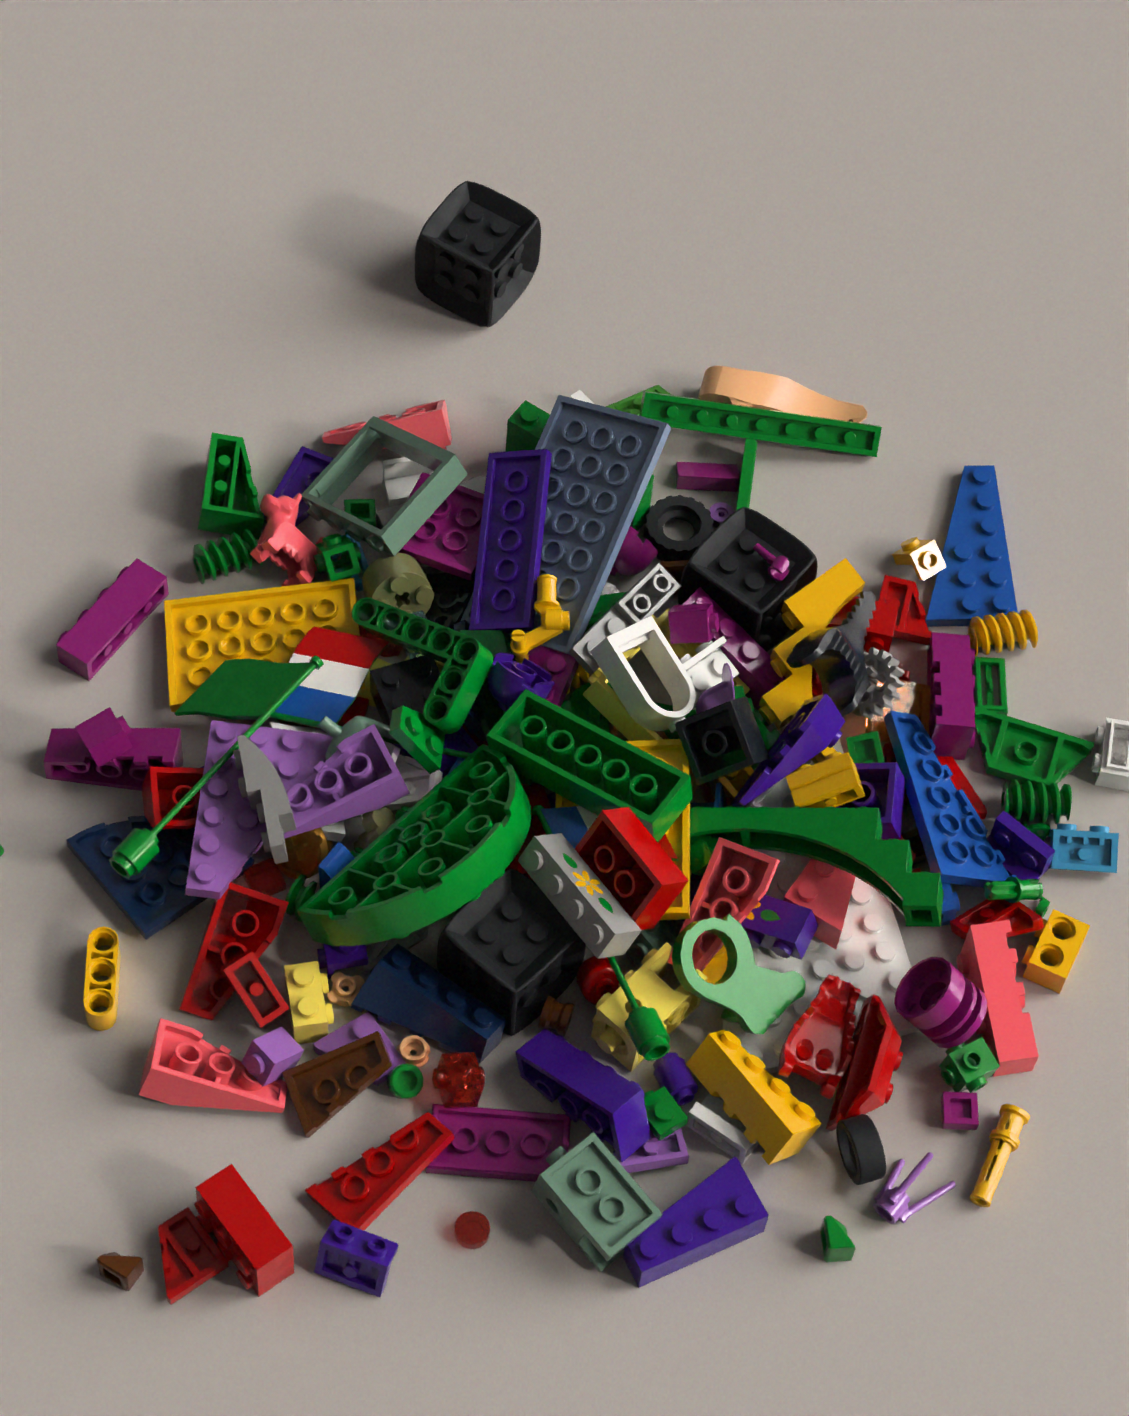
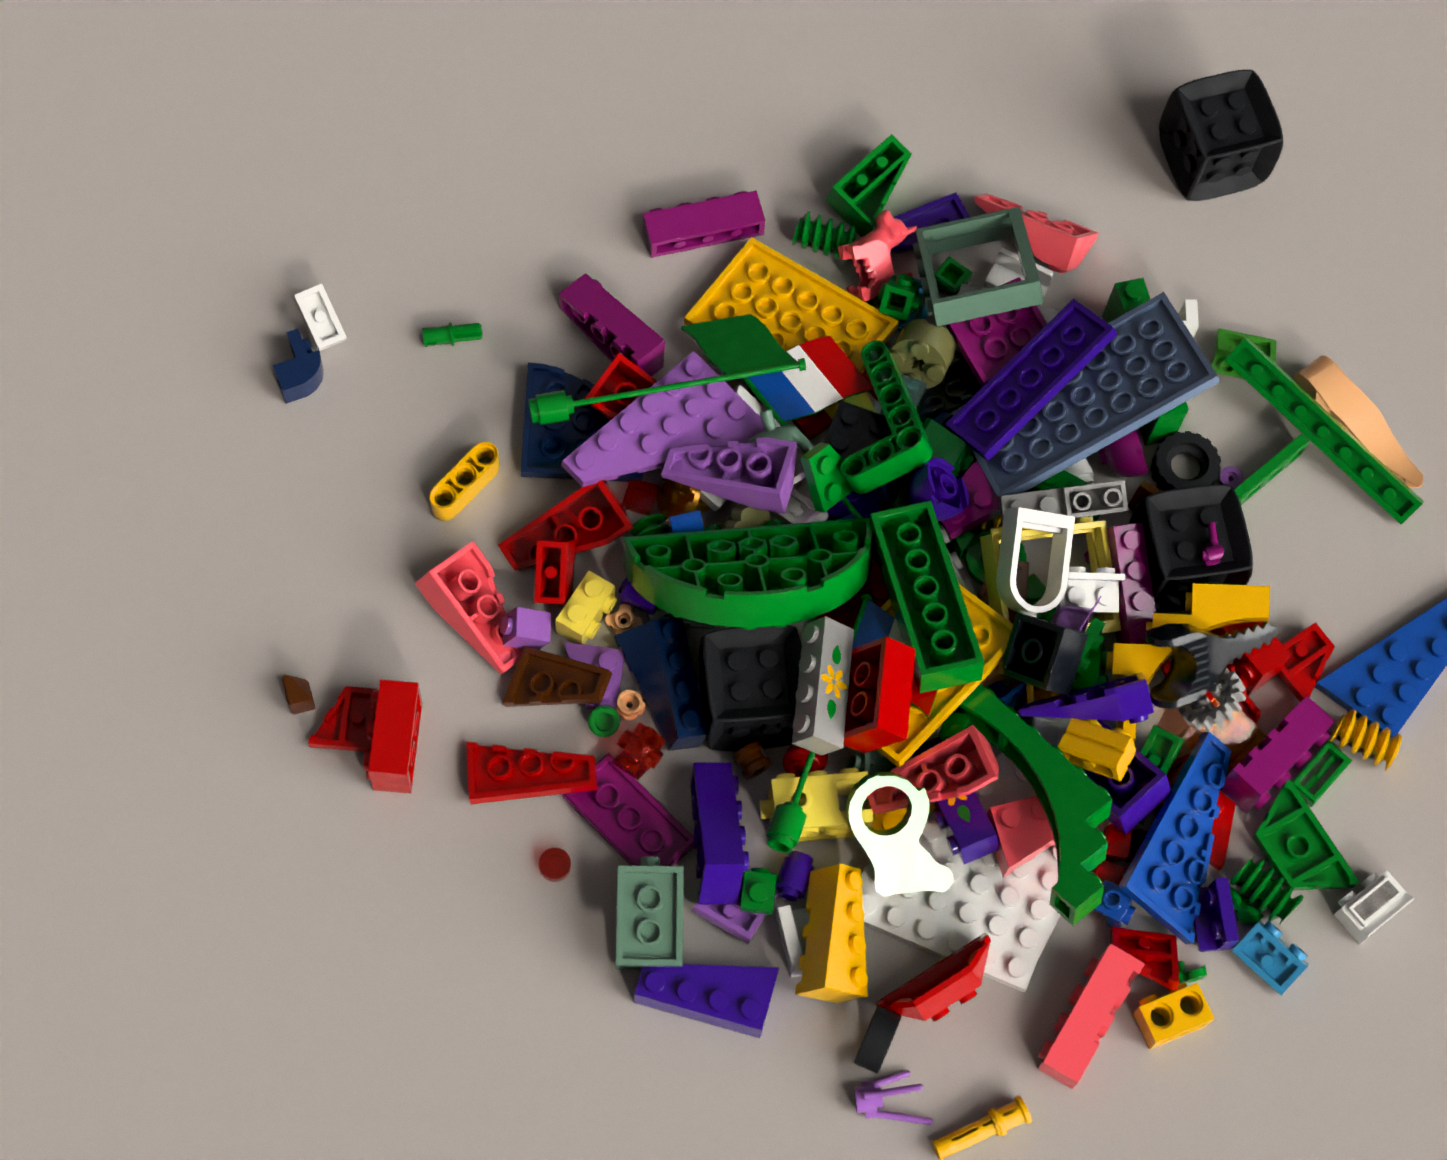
camera: 40 degrees right, 10 degrees up
magenta brick [75,707,133,767] -> none
light grey slope [233,735,297,864] -> none
dark purple bracket [314,1220,399,1297] -> none
yellow pin [510,574,570,663] -> none
magenta brick [668,604,719,644] -> none
magenta slope [676,462,739,492] -> none
red animal [778,974,861,1099] -> none
green slope [820,1215,856,1262] -> none
yellow bracket [892,537,946,580] -> none
magenta wheel [894,957,987,1048] -> none
green brick [939,1037,1000,1093] -> none
magenta plate [941,1091,979,1130] -> none
green axle [983,877,1043,903] -> none

